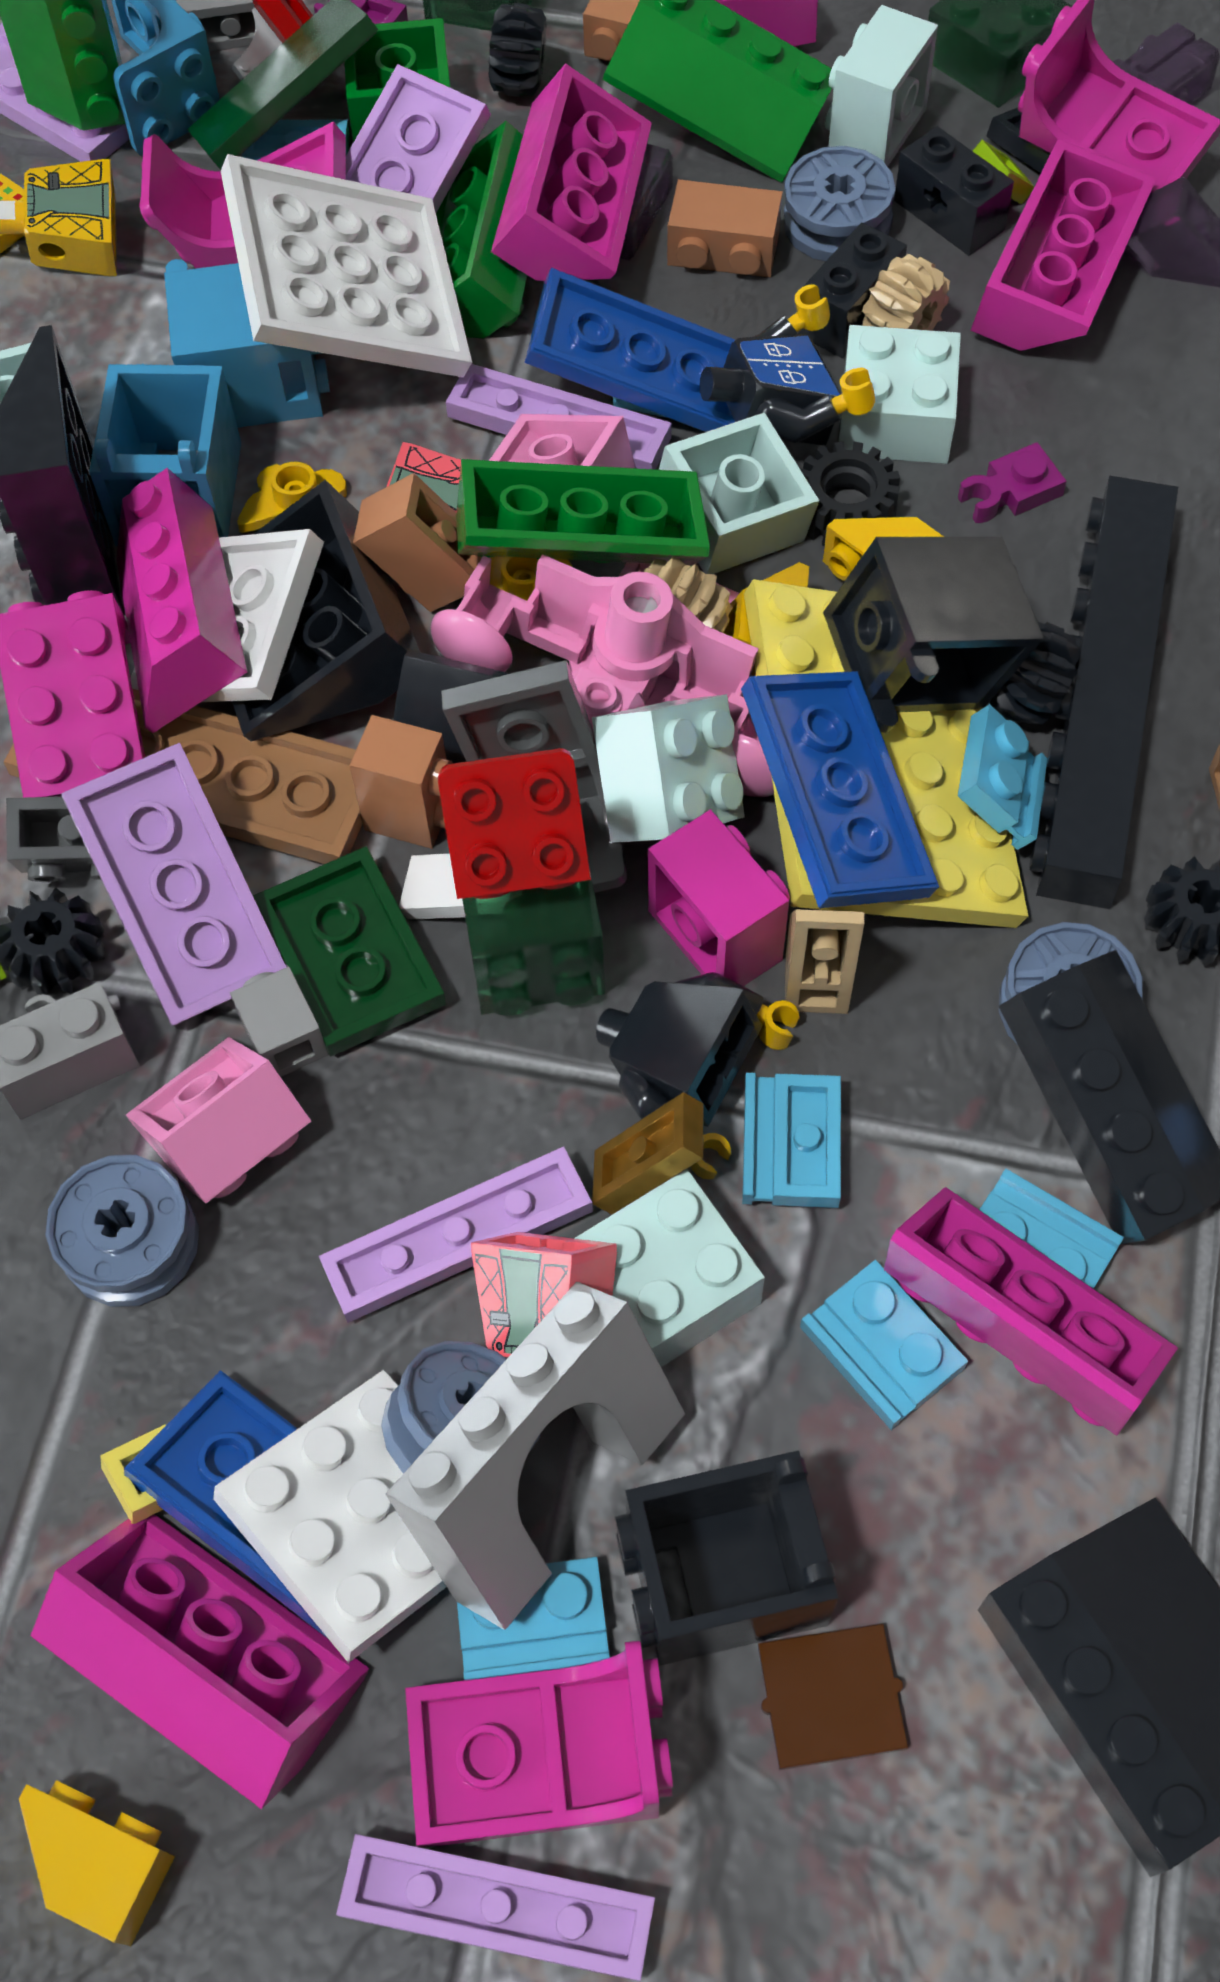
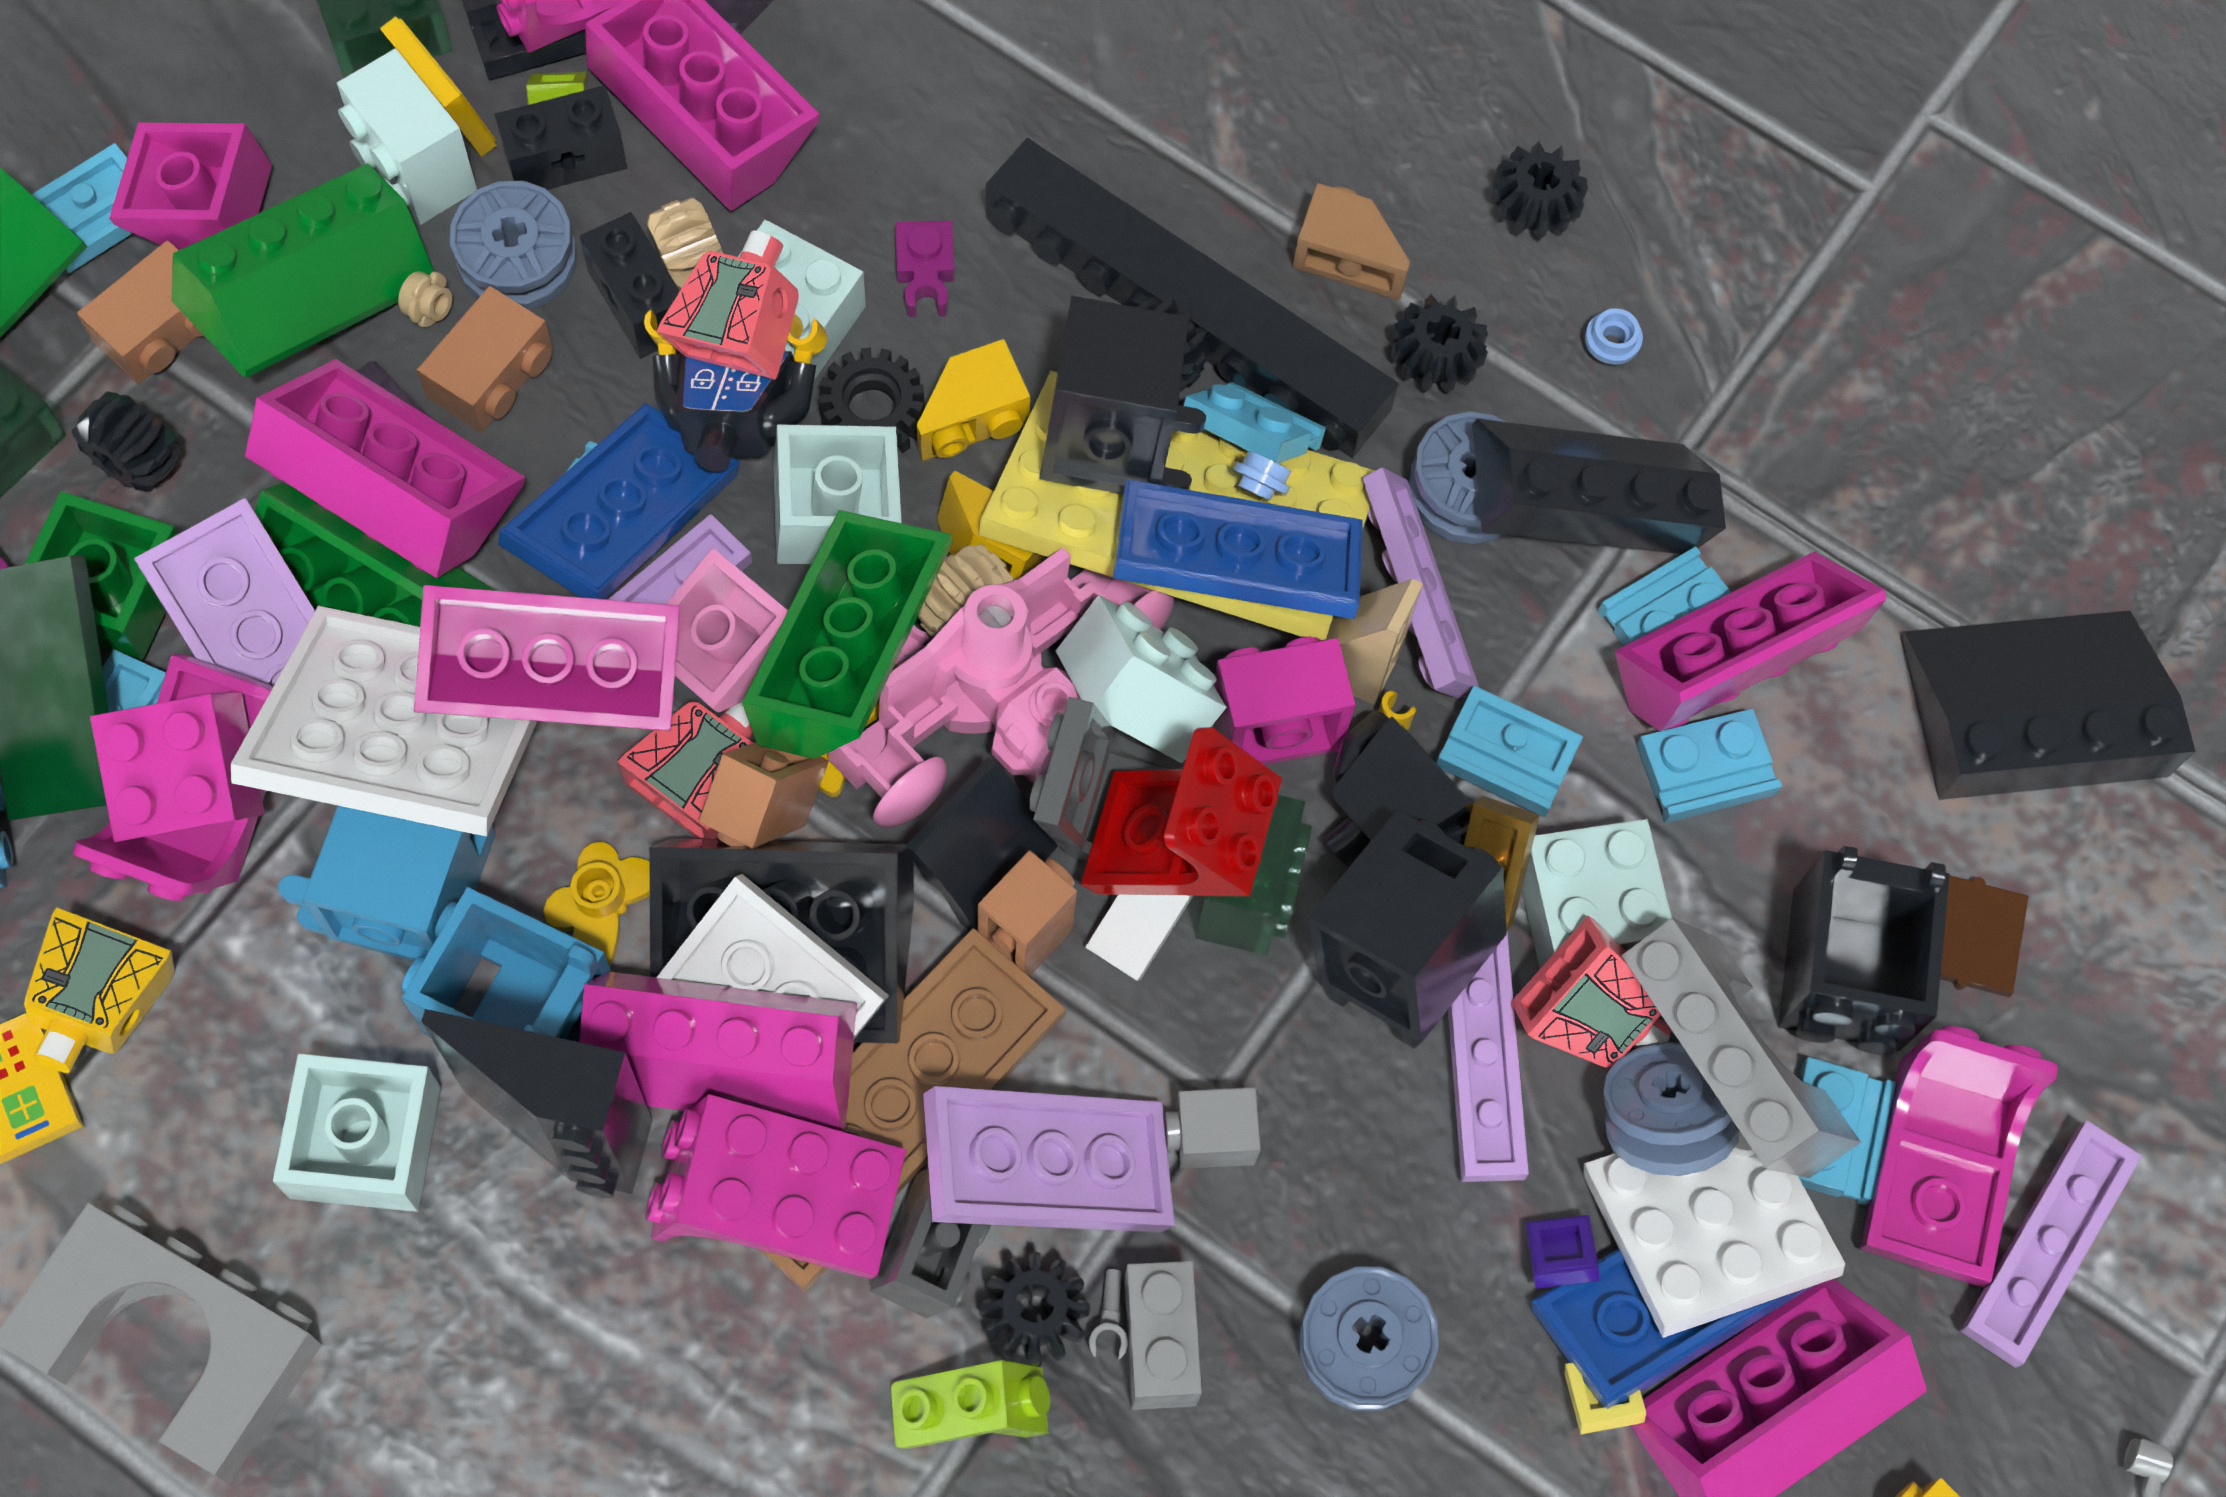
camera: 75 degrees left, 5 degrees up
bright pink slope [126,1037,311,1204] -> none
dark green plate [253,846,446,1057] -> none
none -> dark pink brick [90,691,265,842]
none -> yellow tile [380,16,497,157]
none -> tan plate [398,271,452,327]
none -> slope [414,585,680,731]
none -> coral torso [657,230,799,379]
none -> light blue plate [1233,450,1291,501]
none -> black container [1309,809,1507,1048]
none -> lavender plate [1362,467,1479,699]
none -> dark purple tile [1526,1215,1600,1289]

